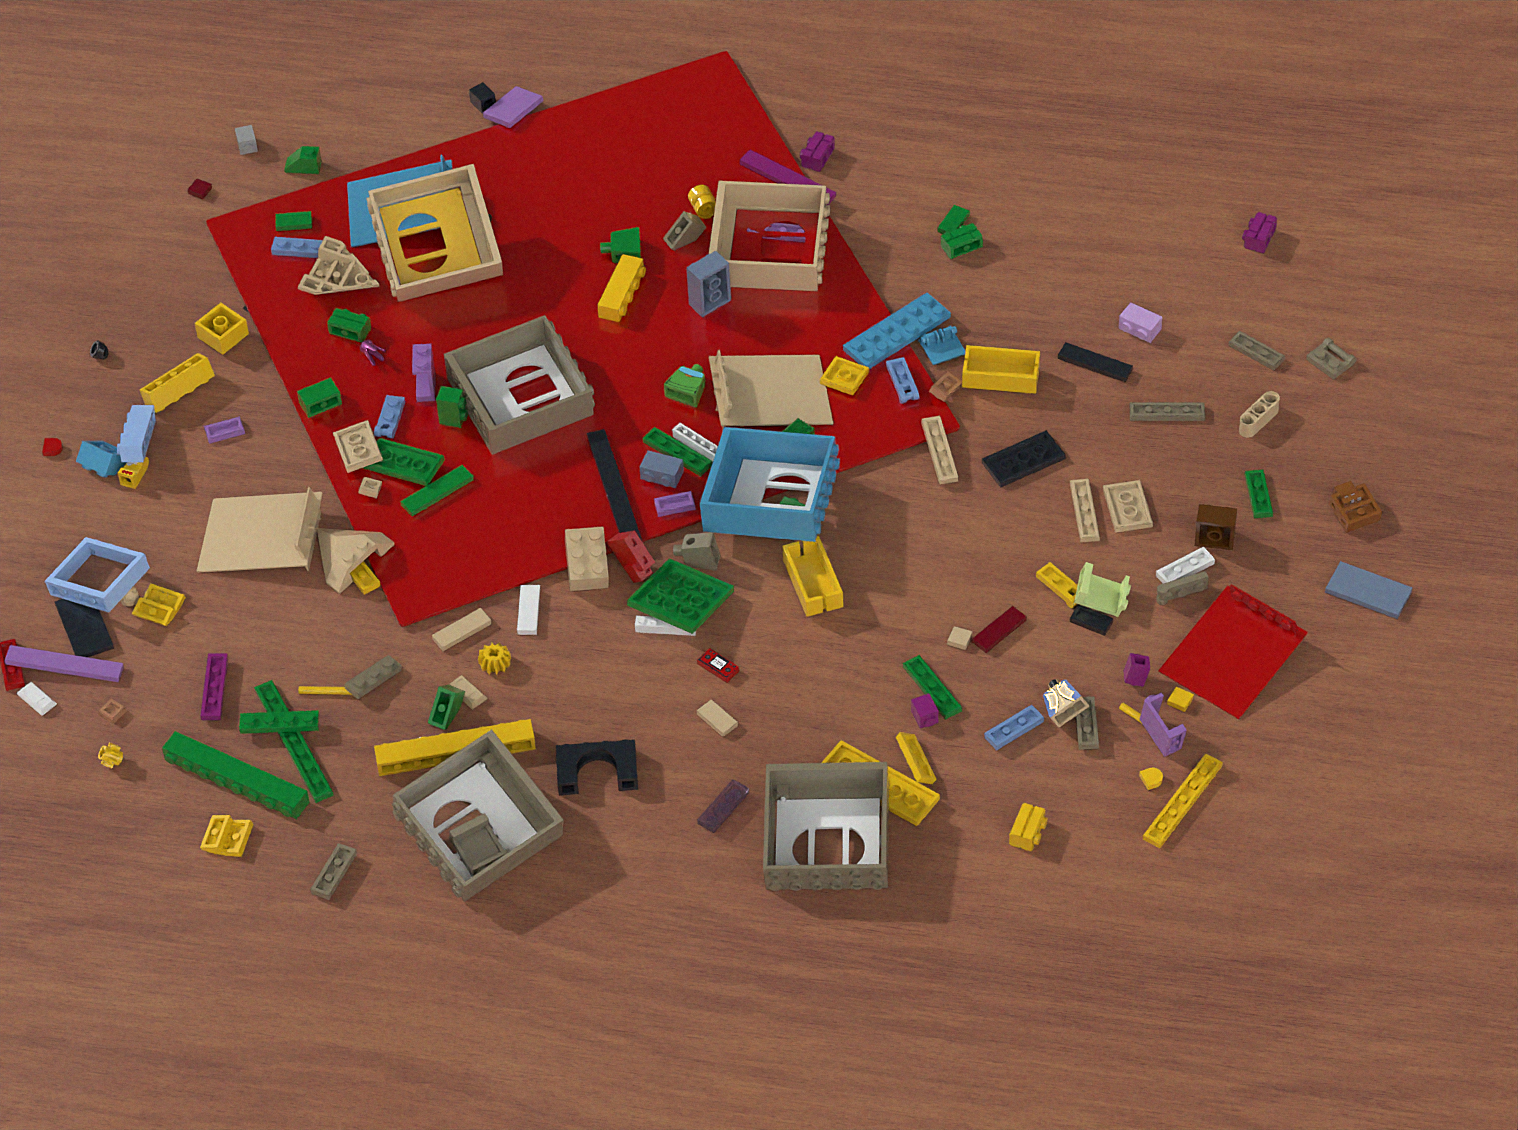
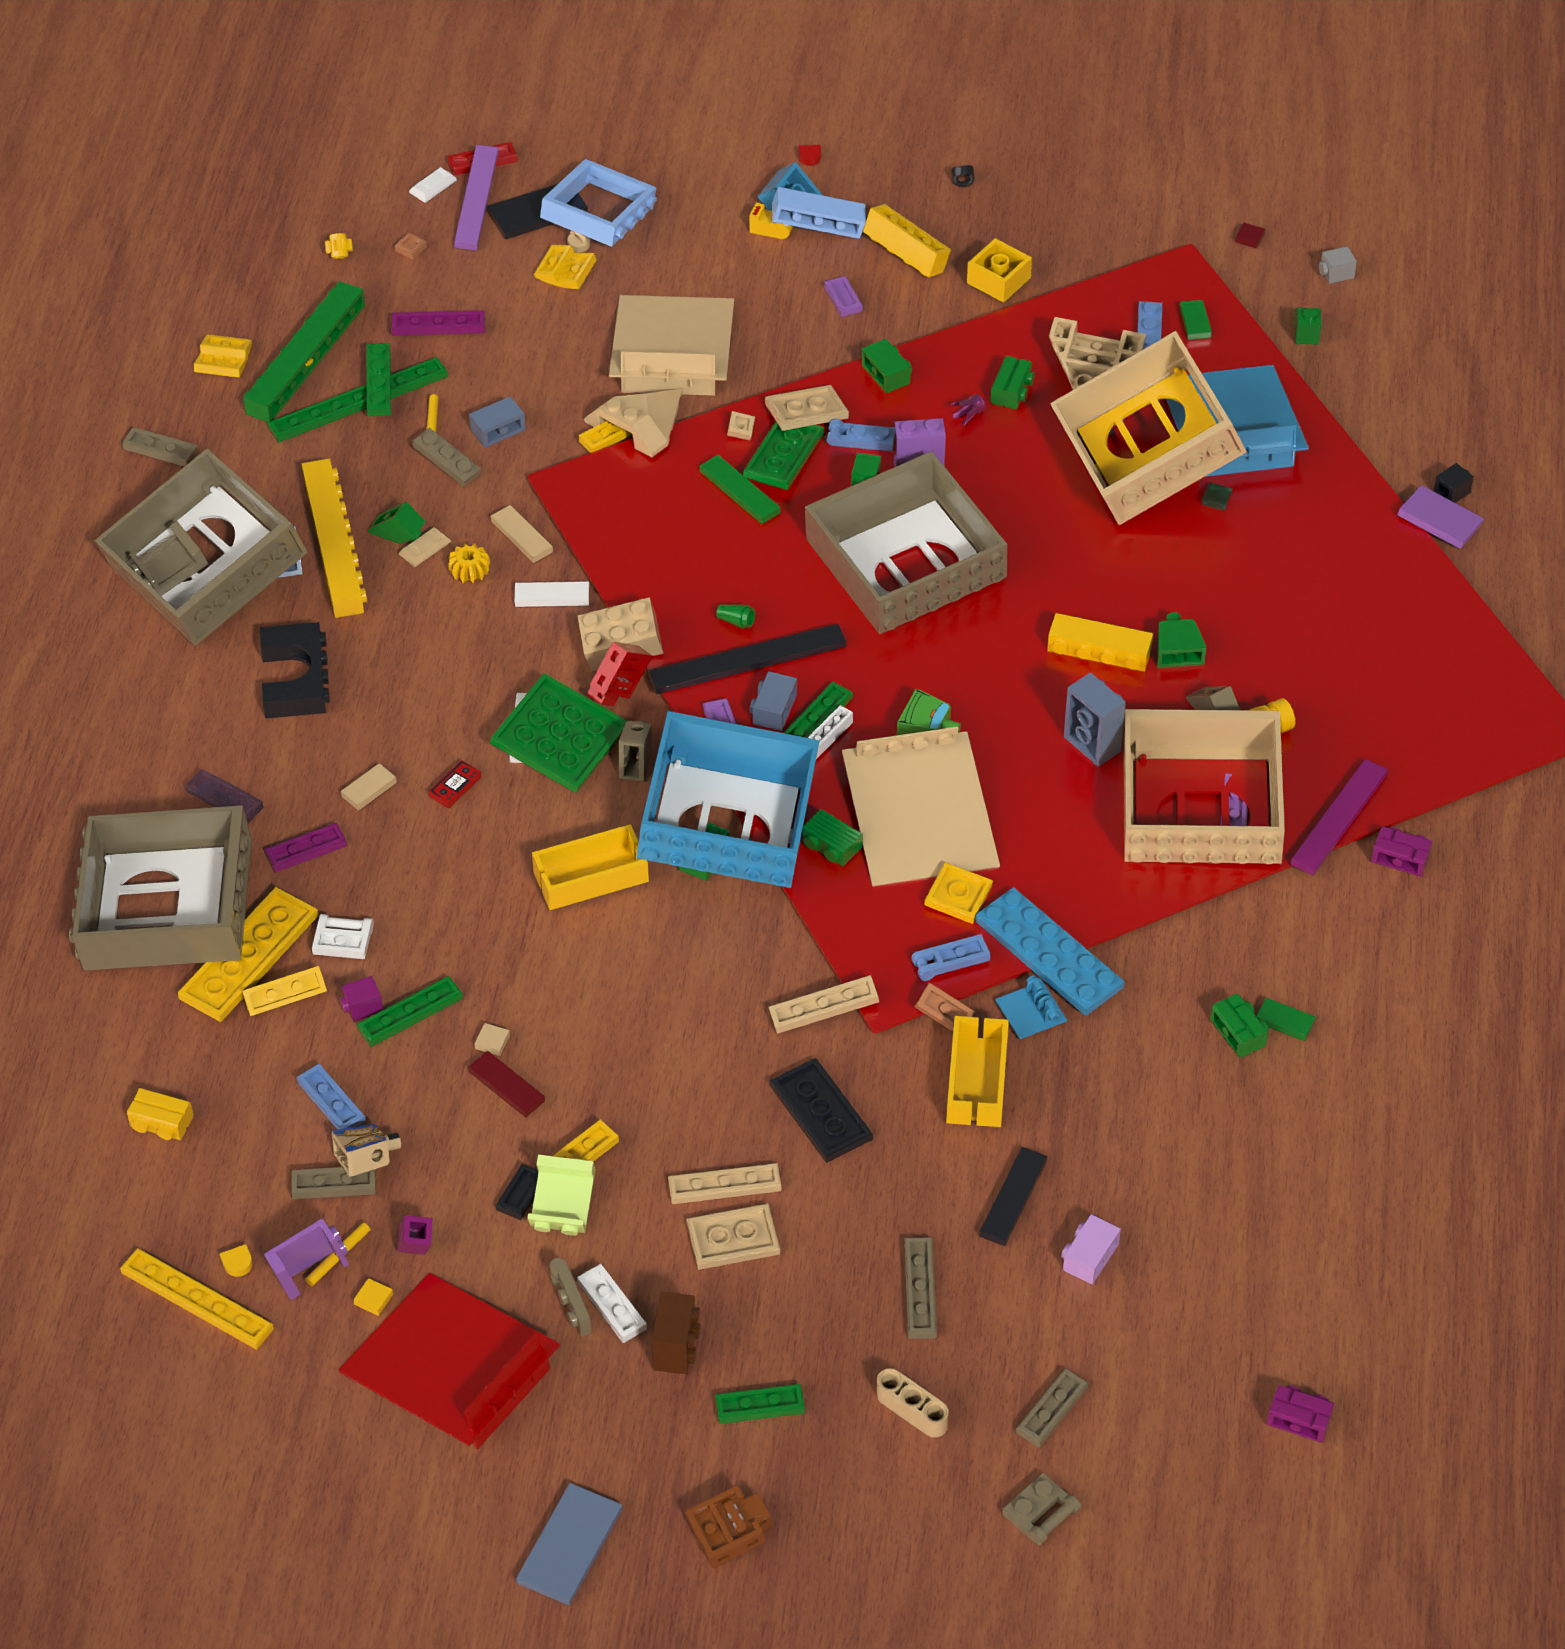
camera: 85 degrees right, 0 degrees up
none -> magenta tile [264,823,347,873]
none -> white plate [312,914,374,959]
none -> sand blue brick [469,396,526,448]
none -> green cone [717,604,755,629]

